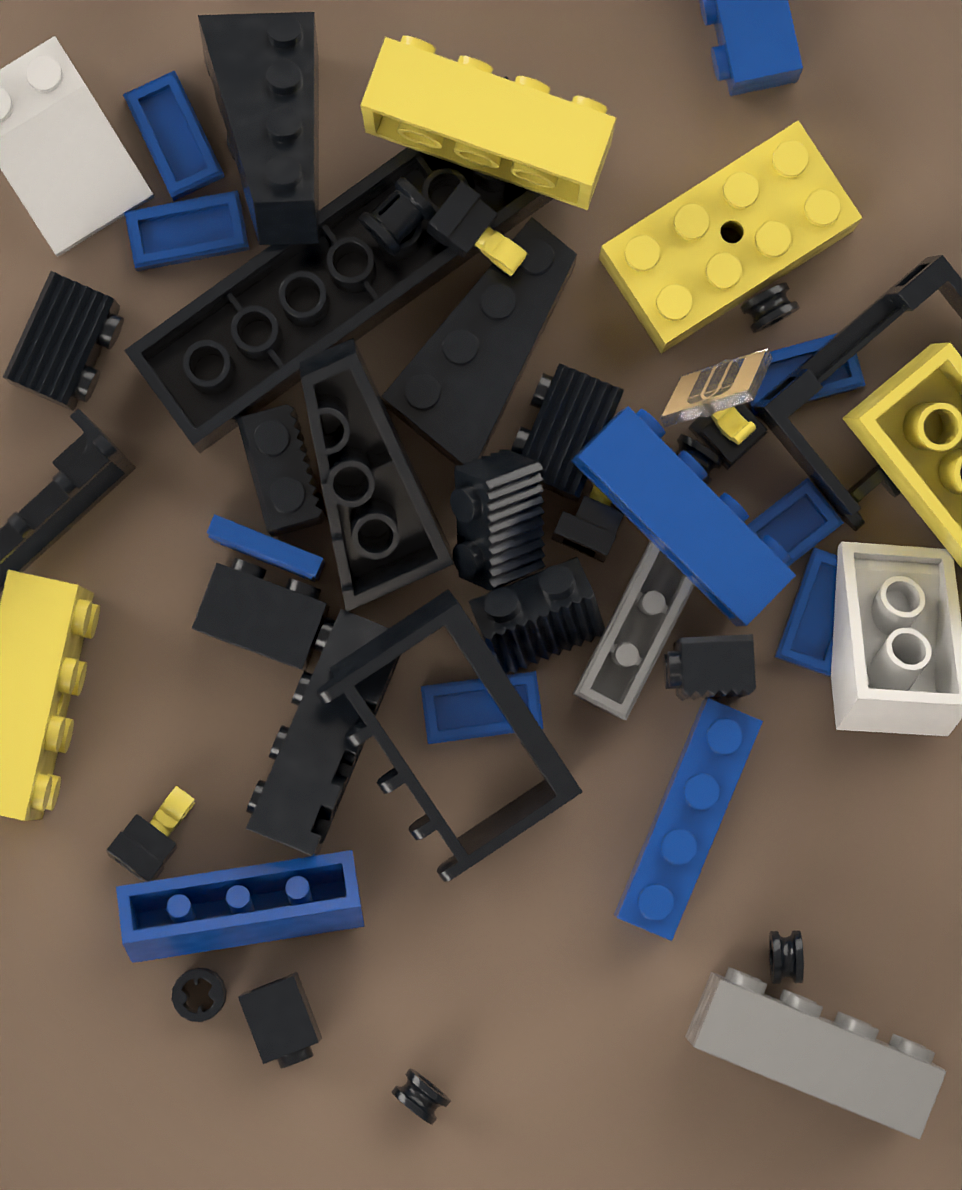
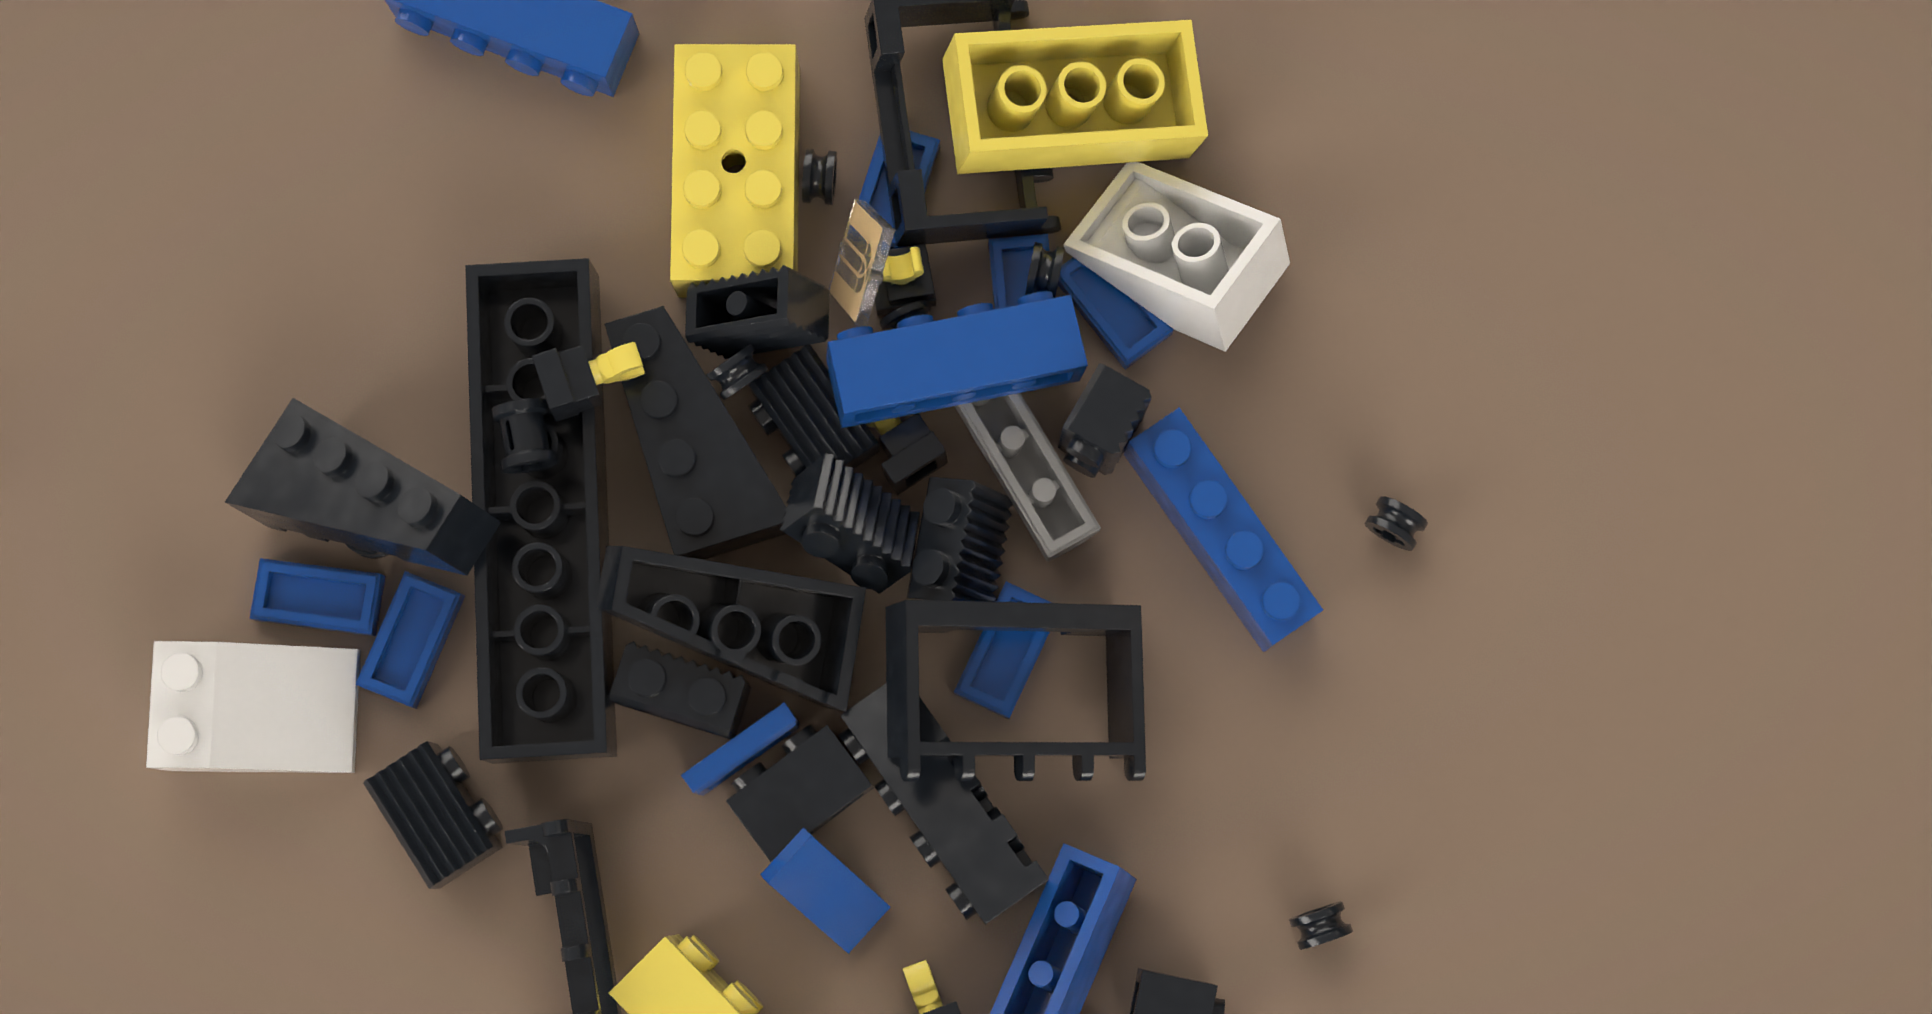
camera: 60 degrees left, 5 degrees down
light yellow brick [361,36,616,210] -> none
light grey brick [685,967,947,1139] -> none
none -> black brick [685,265,830,359]
none -> black bush [706,344,768,400]
none -> blue tile [760,827,890,954]
none -> black bush [1025,242,1065,298]

